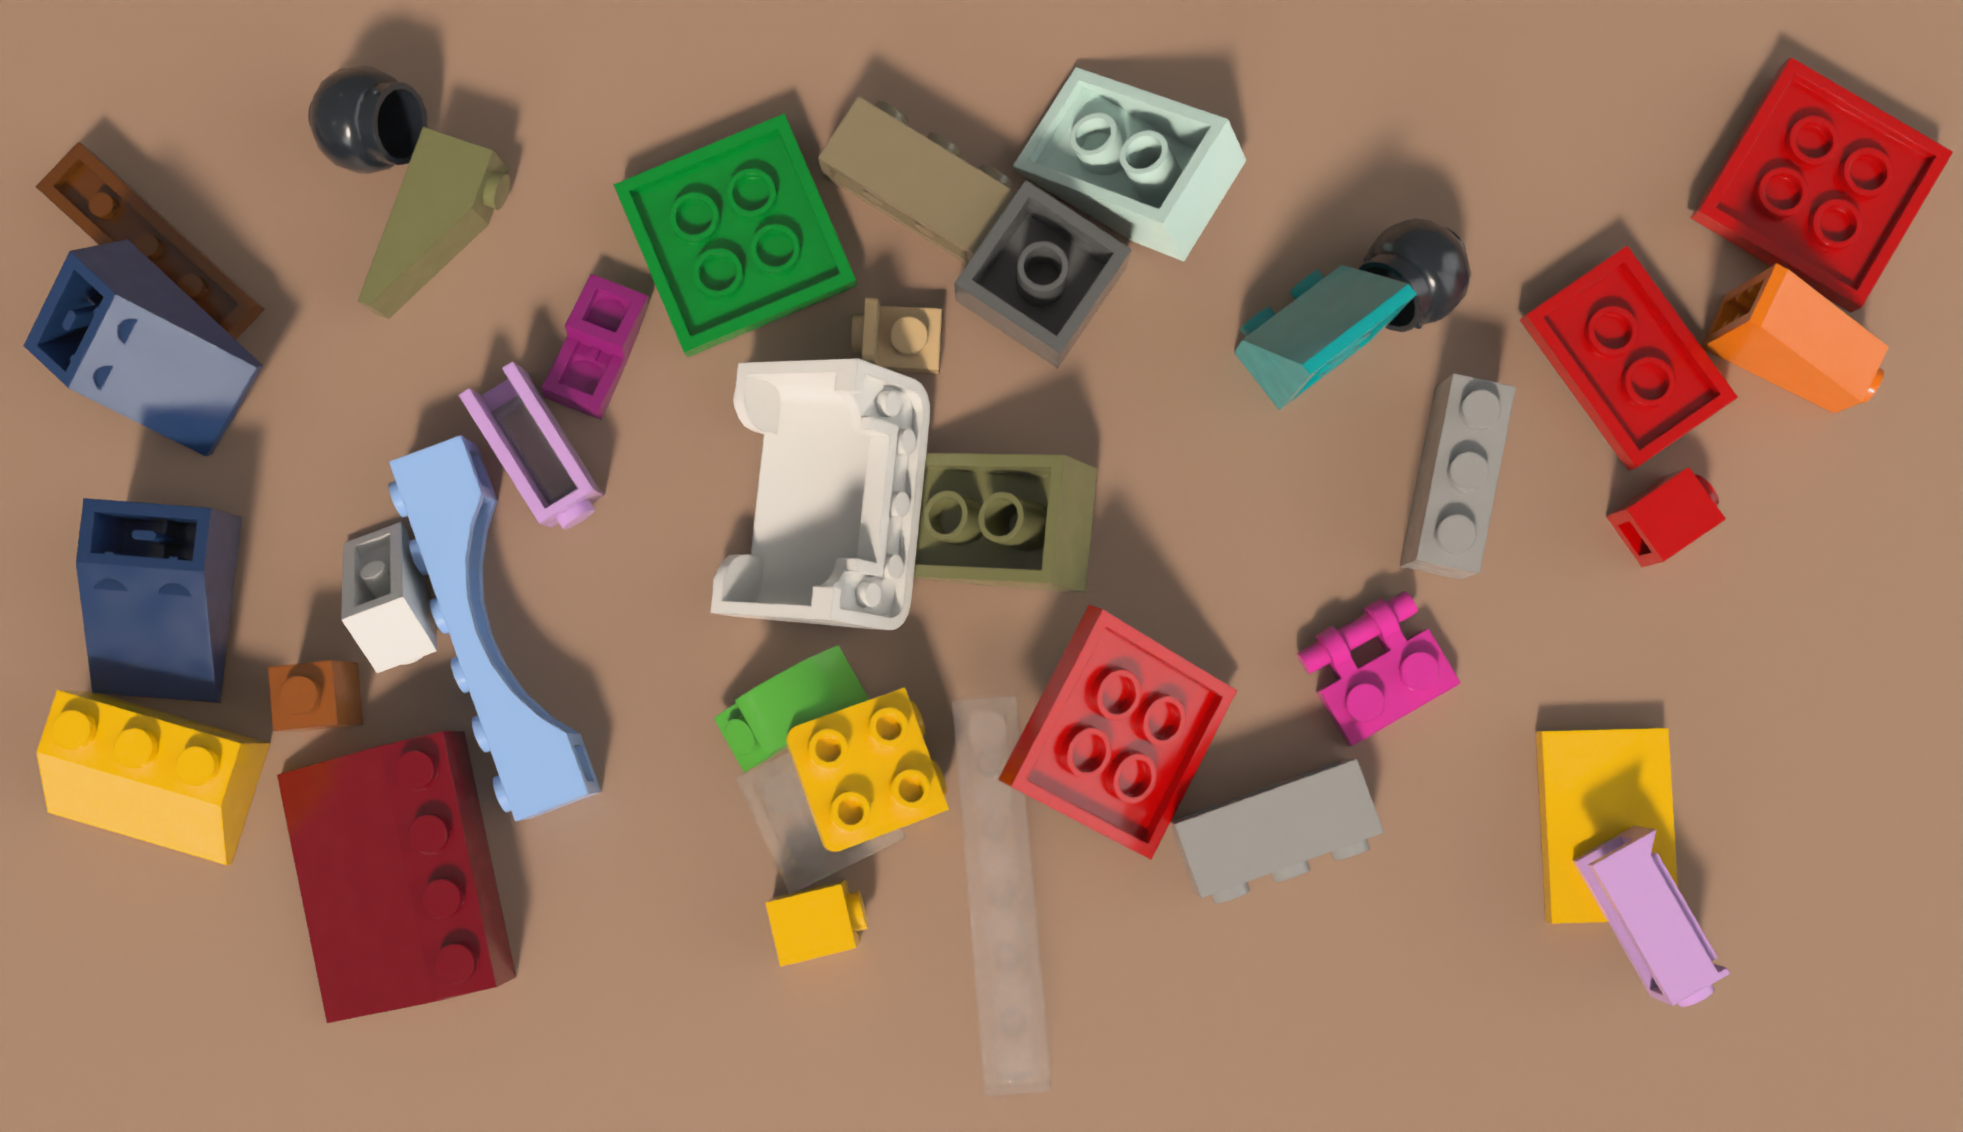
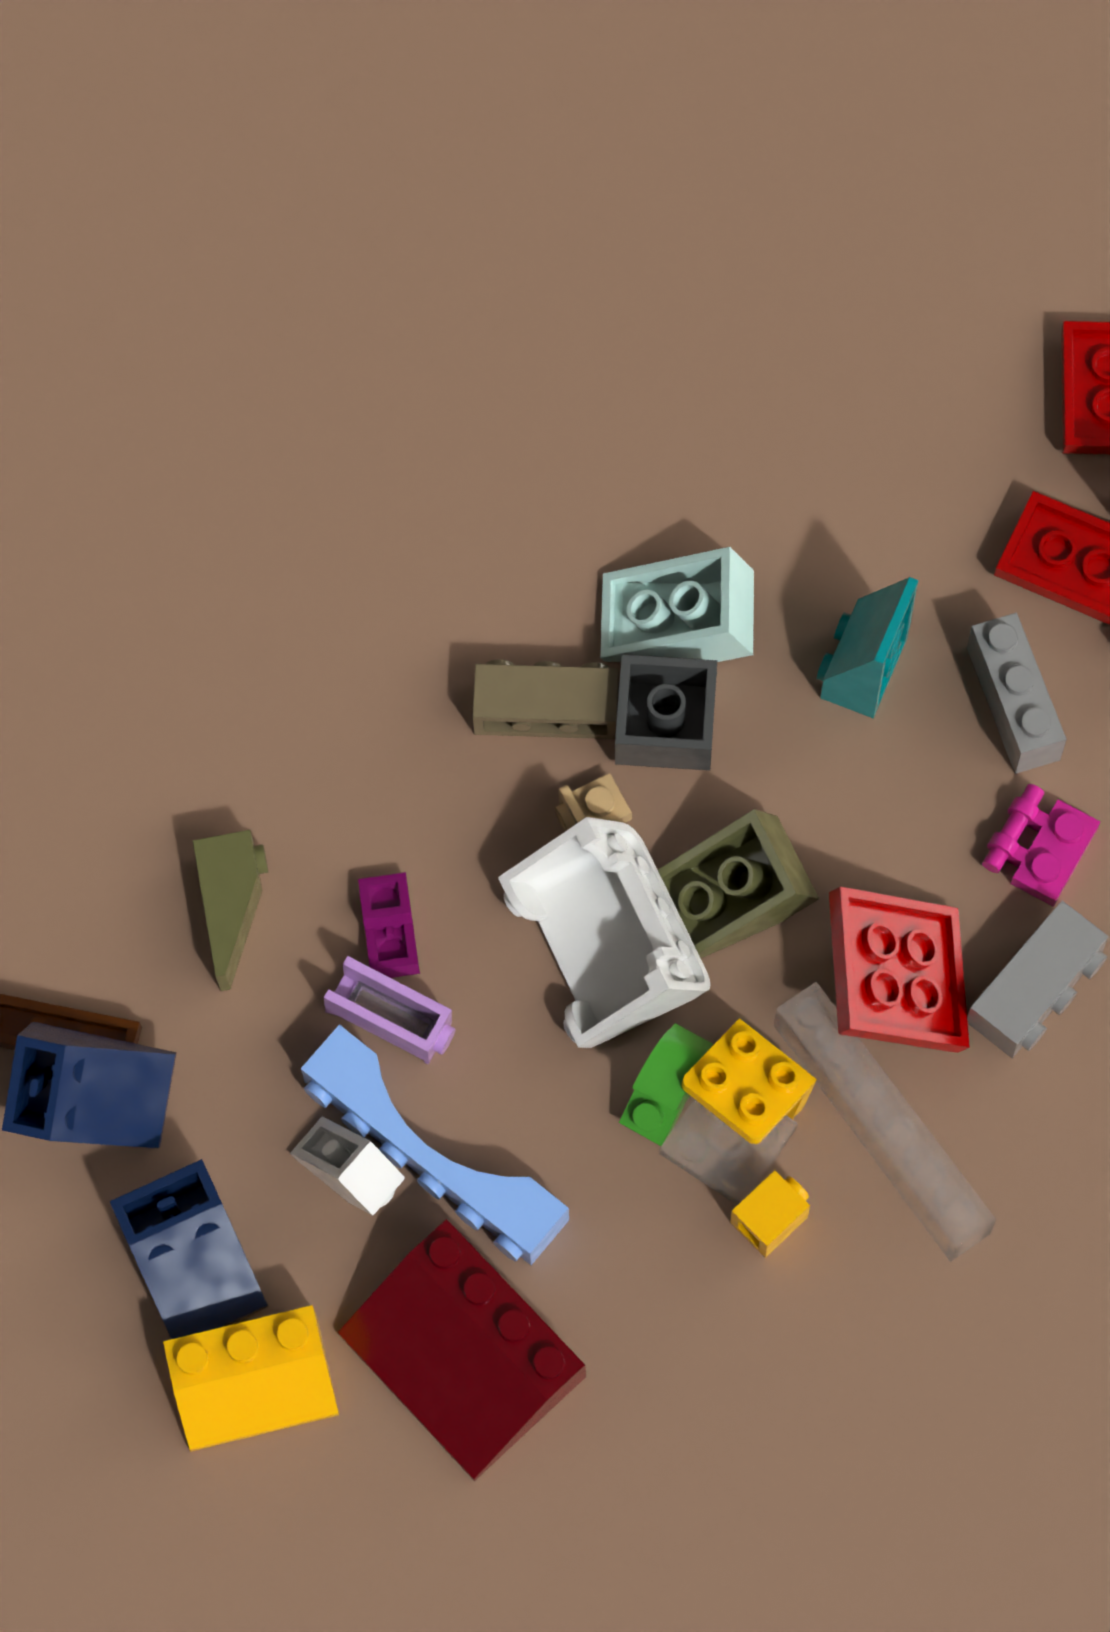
camera: 30 degrees left, 15 degrees down
dark orange brick [268,660,363,732] -> none
black piece [308,66,428,174] -> none
green plate [613,113,858,357] -> none
black piece [1359,218,1471,332] -> none

